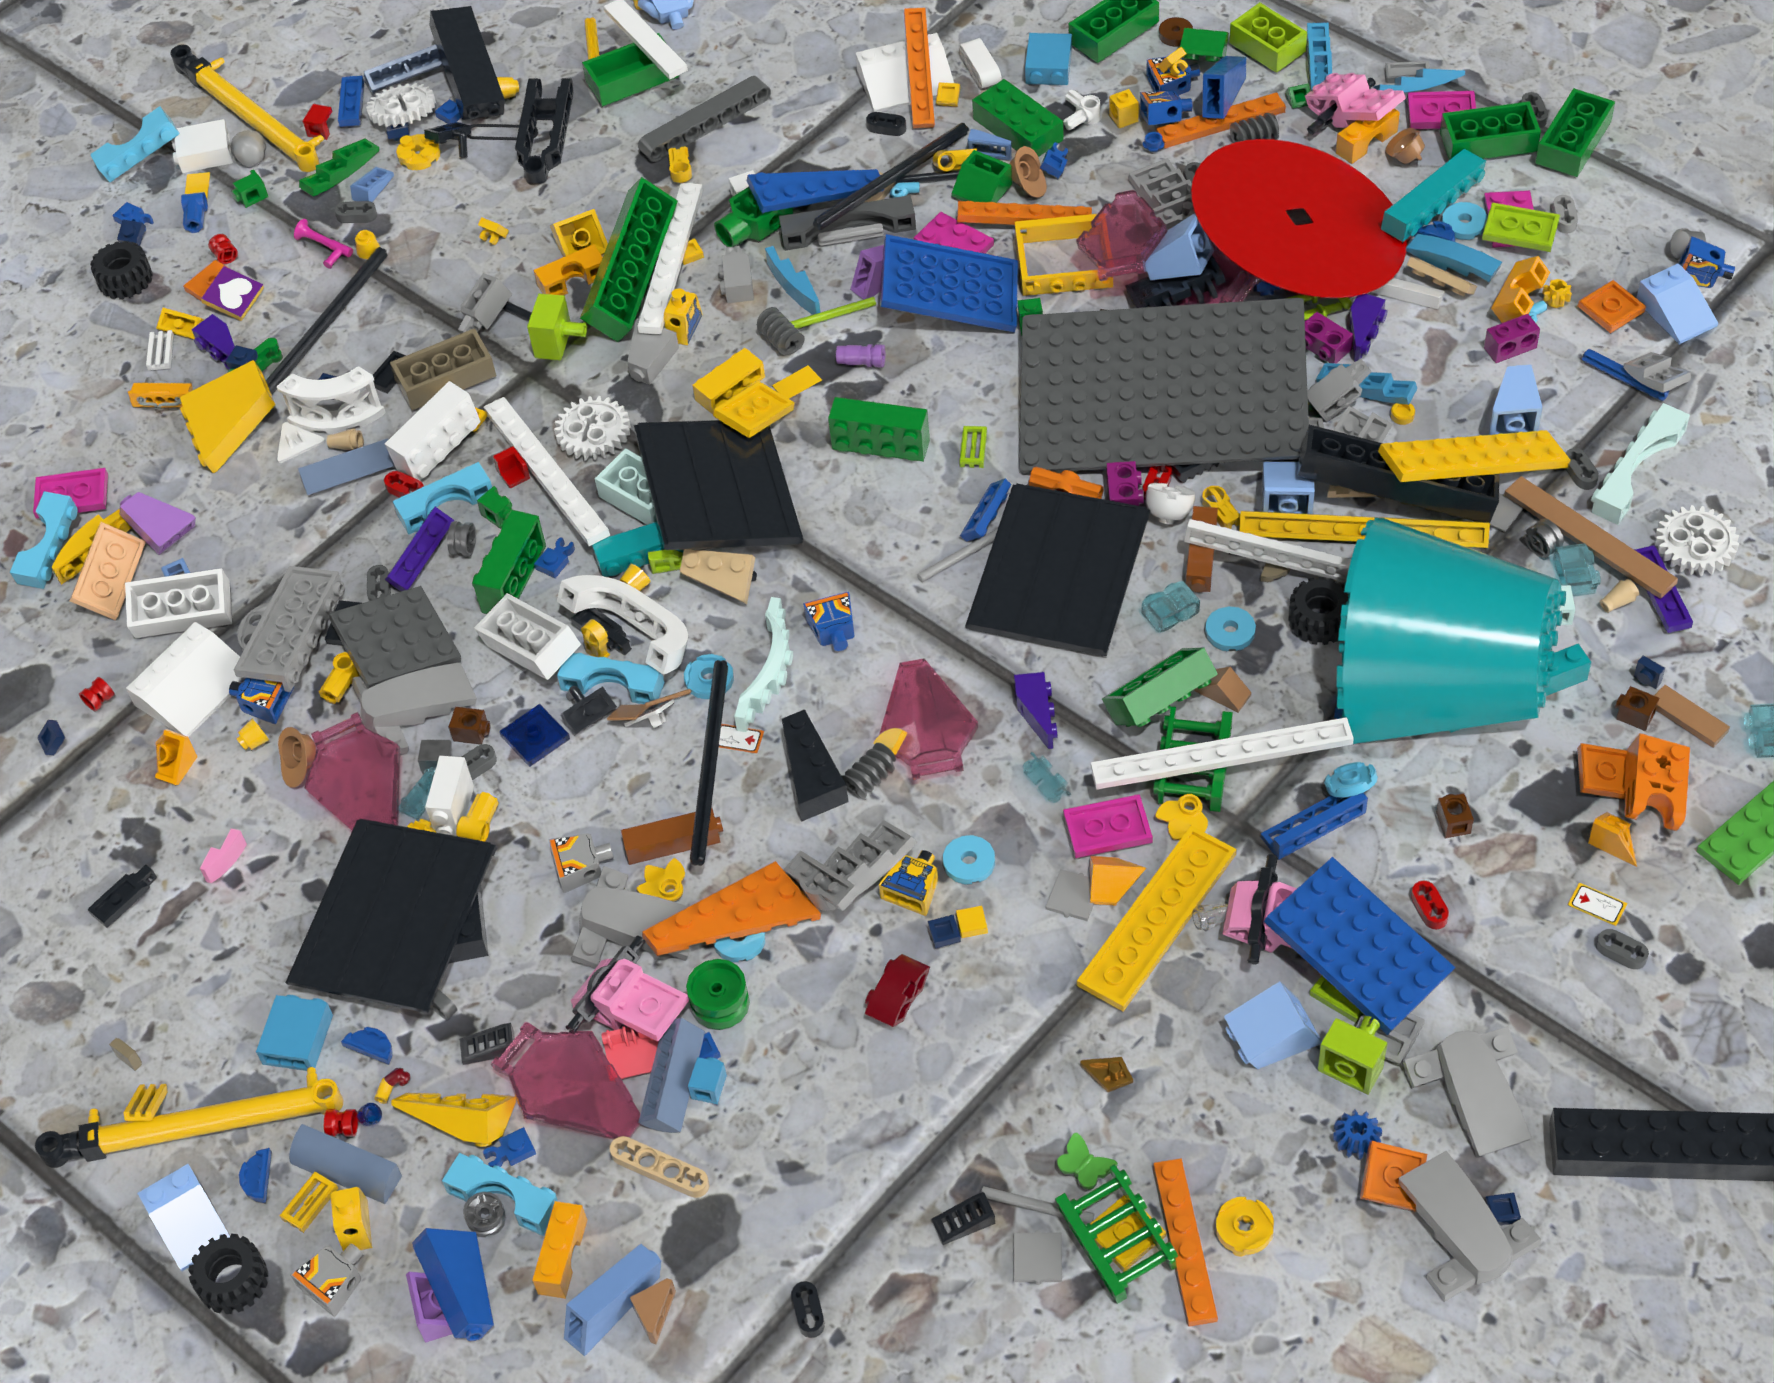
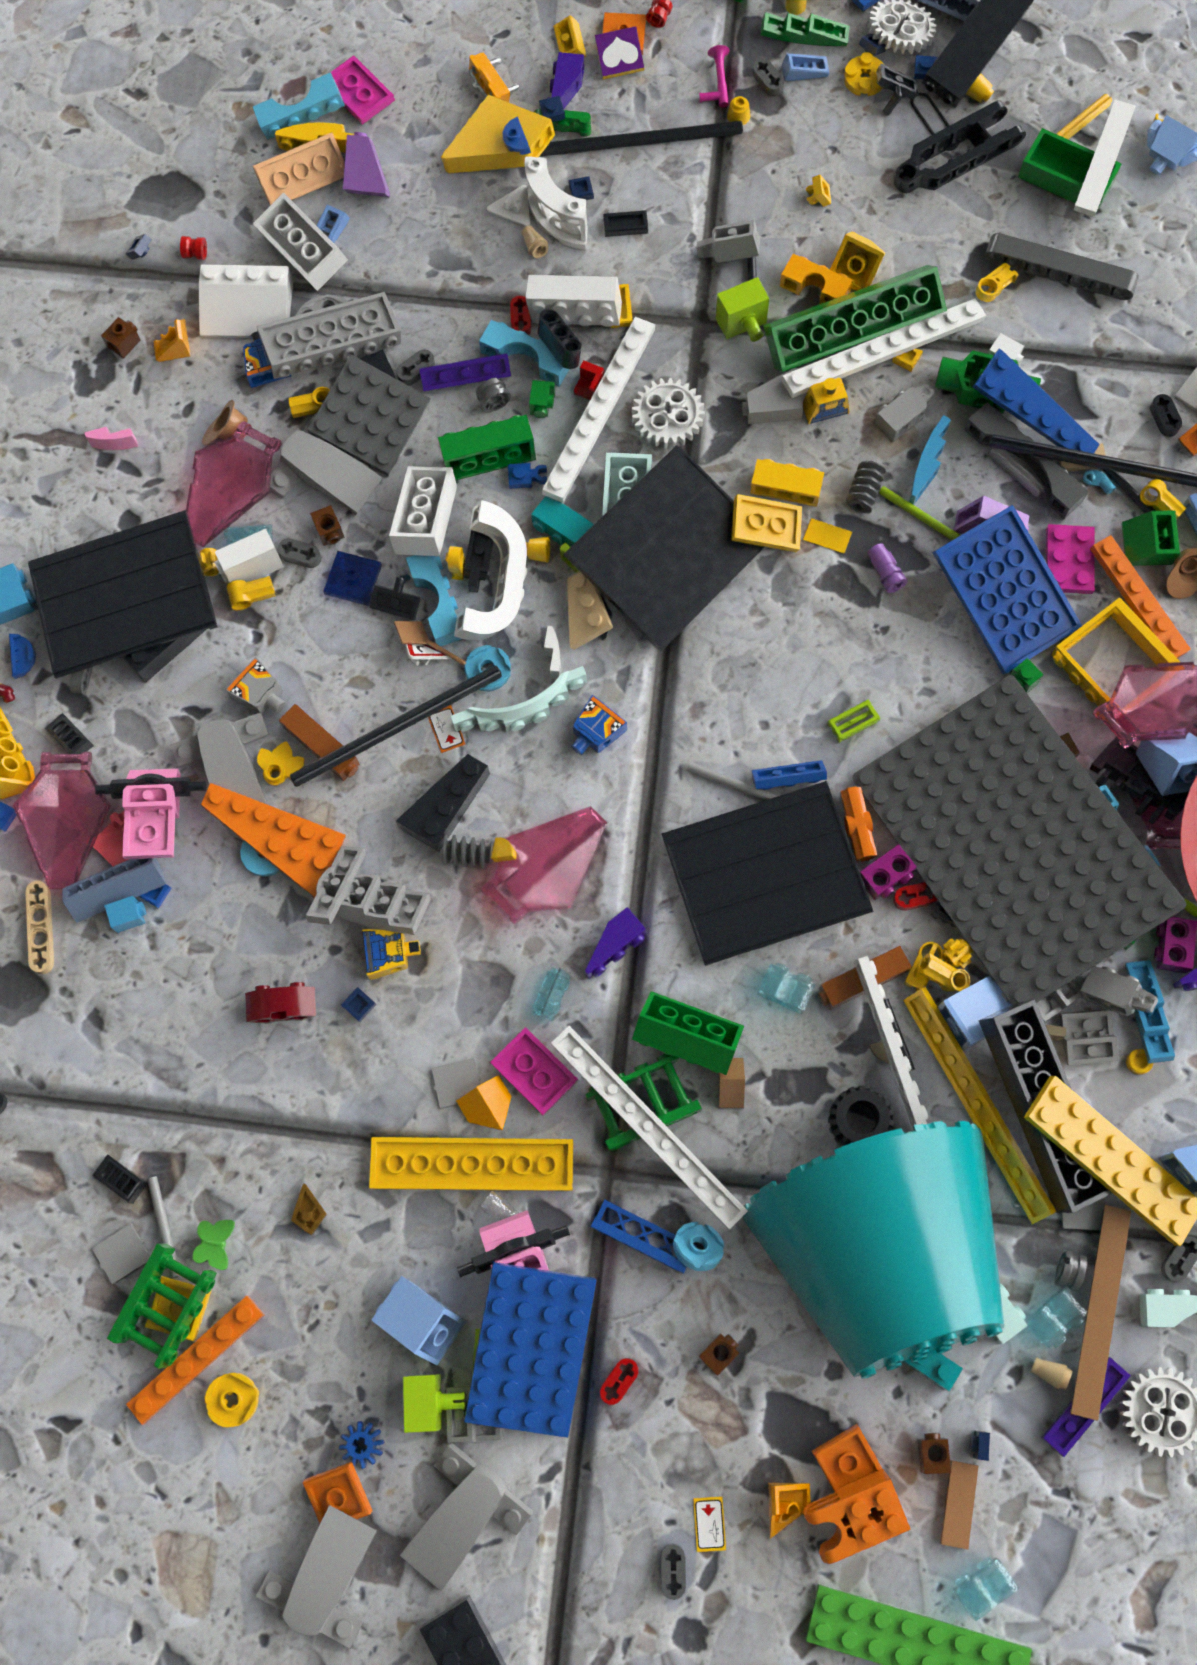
camera: 55 degrees right, 20 degrees up
black hinge [88,864,157,928] -> none
white tile [146,330,174,371] -> none
yellow hat [236,718,269,750] -> none
sand blue brick [298,438,395,495] -> none
dark tan brick [390,328,497,410] -> none
flat silver panel [418,740,452,775] -> none
green wheel [686,959,750,1030] -> none
green piece [828,397,930,462] -> none
medium azure tile [943,835,995,885] -> none
yellow tile [956,905,988,938] -> none
white cylinder [1146,483,1195,524] -> none
yellow plate [1155,794,1208,840] -> none
medium azure tile [1205,606,1256,651] -> none
dark blue tile [1485,1192,1521,1226] -> none
none -> reddish brown brick [101,317,141,359]
none -> blue plate [502,116,531,155]
none -> black beam [537,309,582,369]
none -> white slope [544,626,561,679]
none -> yellow piece [918,954,970,992]
none -> yellow gear [942,938,973,969]

